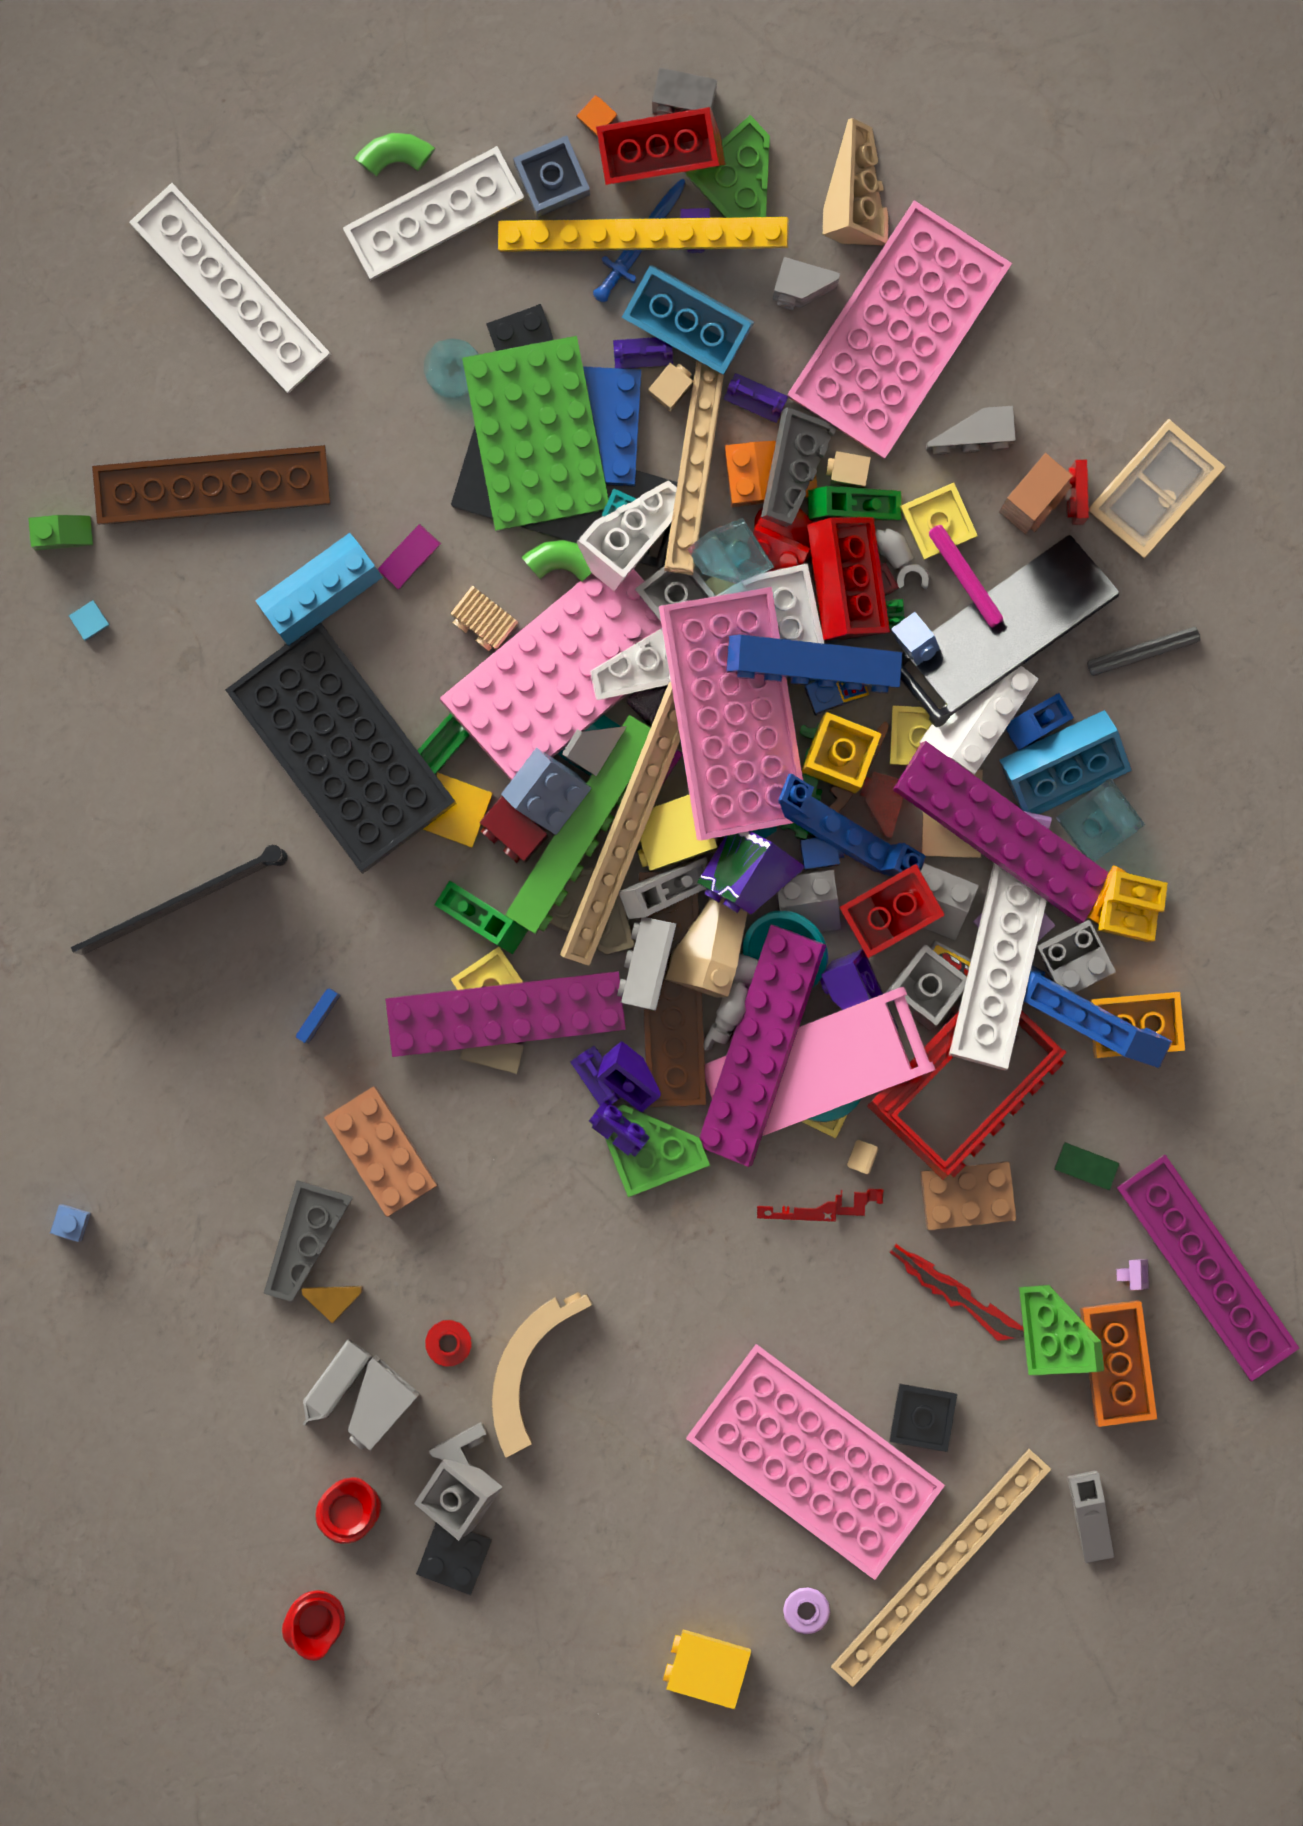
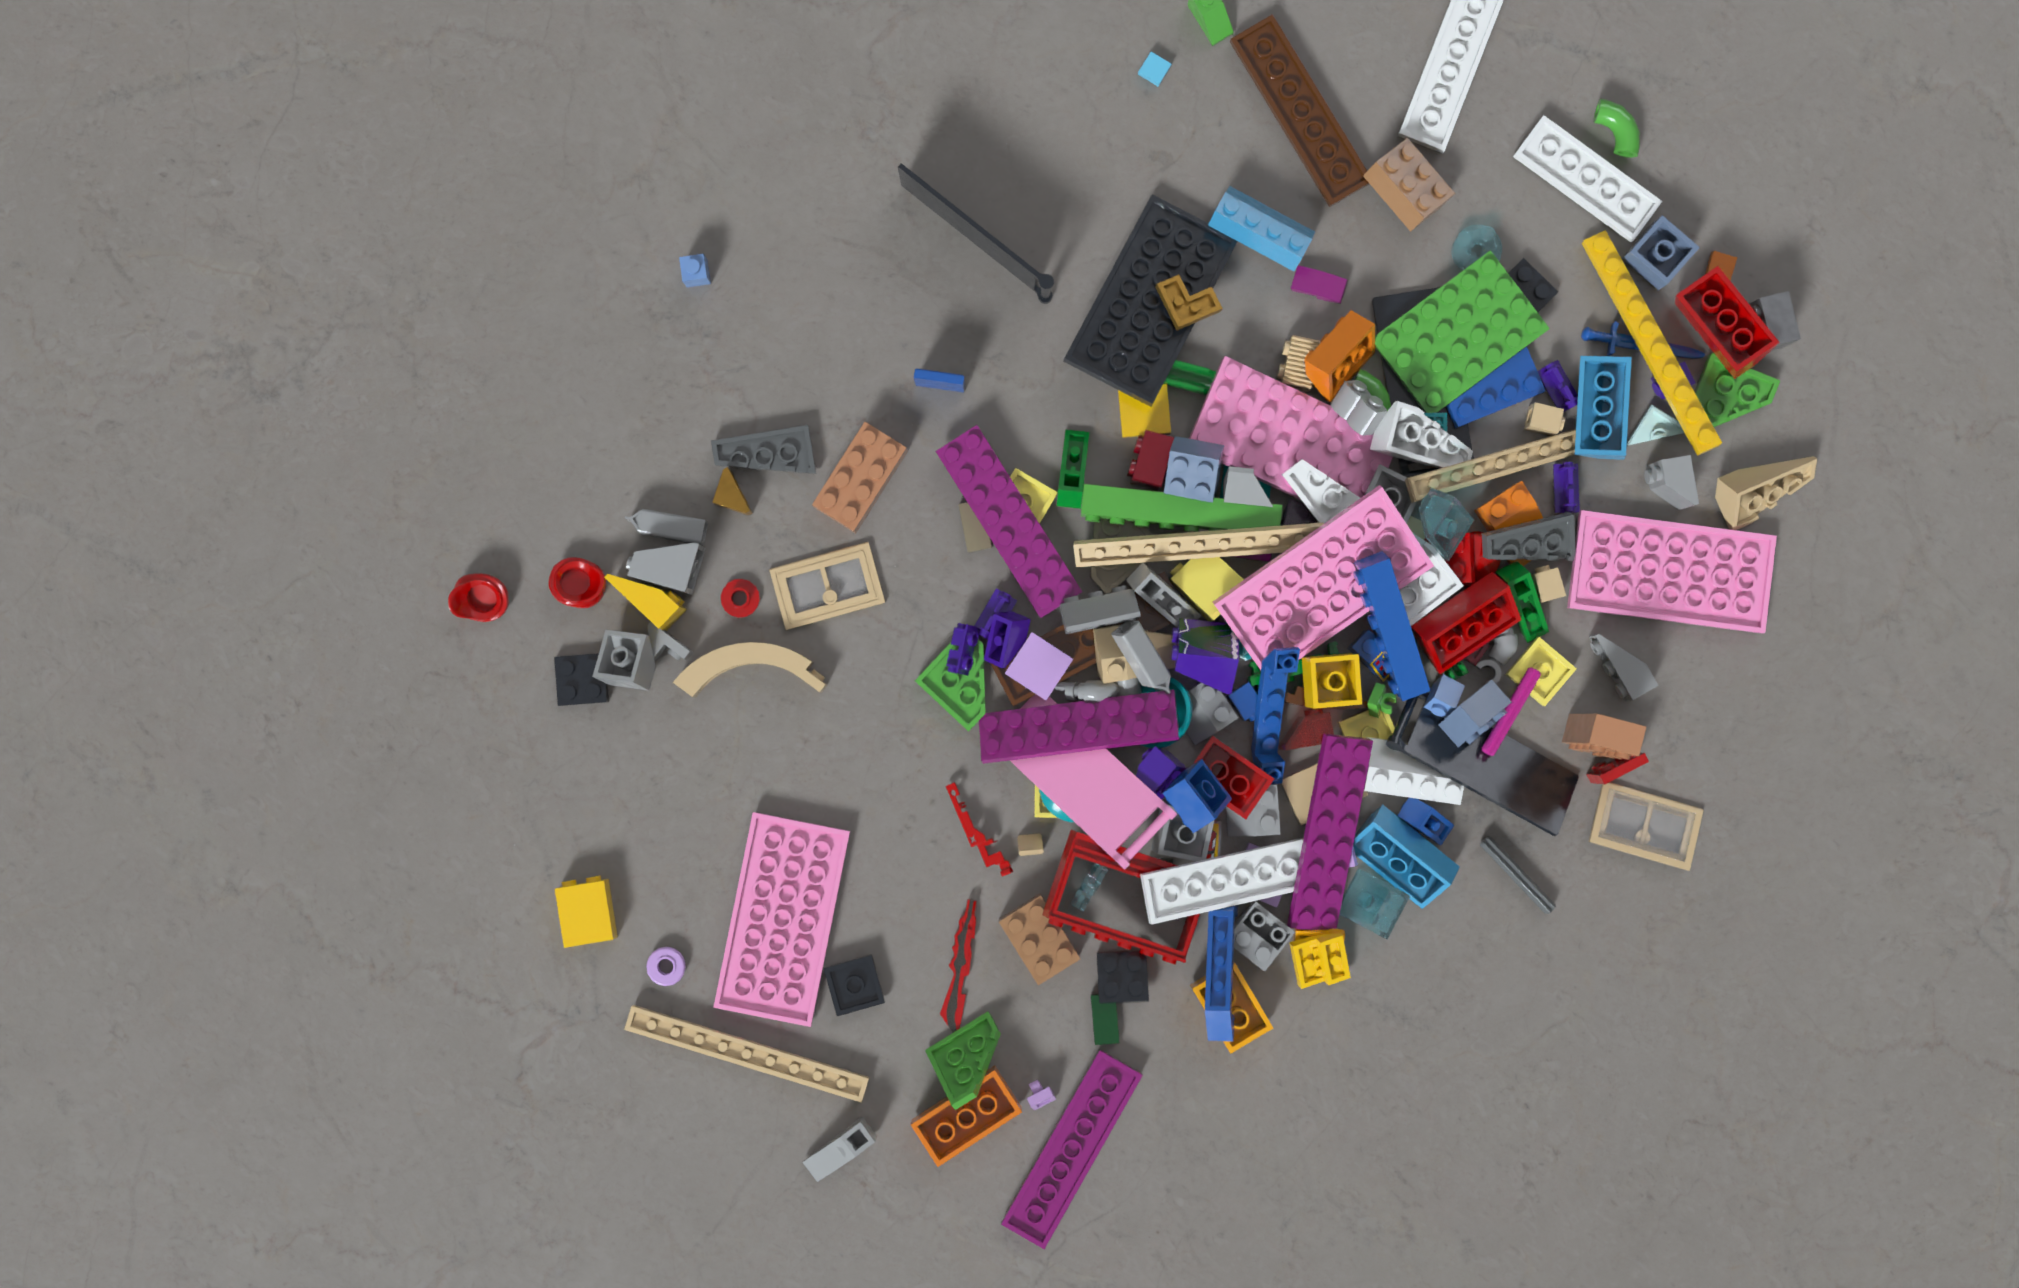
camera: 60 degrees right, 0 degrees up
none -> yellow slope [604,574,687,631]
none -> tan door [769,541,885,630]
none -> lavender tile [1005,632,1073,700]
none -> clear light blue plate [1070,863,1108,912]
none -> black plate [1096,951,1149,1004]
none -> light grey piece [1111,620,1171,694]
none -> pearl gold plate [1155,275,1223,330]
none -> blue brick [1163,759,1232,833]
none -> orange slope [1304,310,1375,402]
none -> light grey brick [1330,380,1387,436]
none -> medium nougat brick [1363,138,1455,232]
none -> bright green tile [1368,683,1397,718]
none -> sand blue brick [1439,680,1512,747]
none -> light aqua tile [1627,405,1684,445]

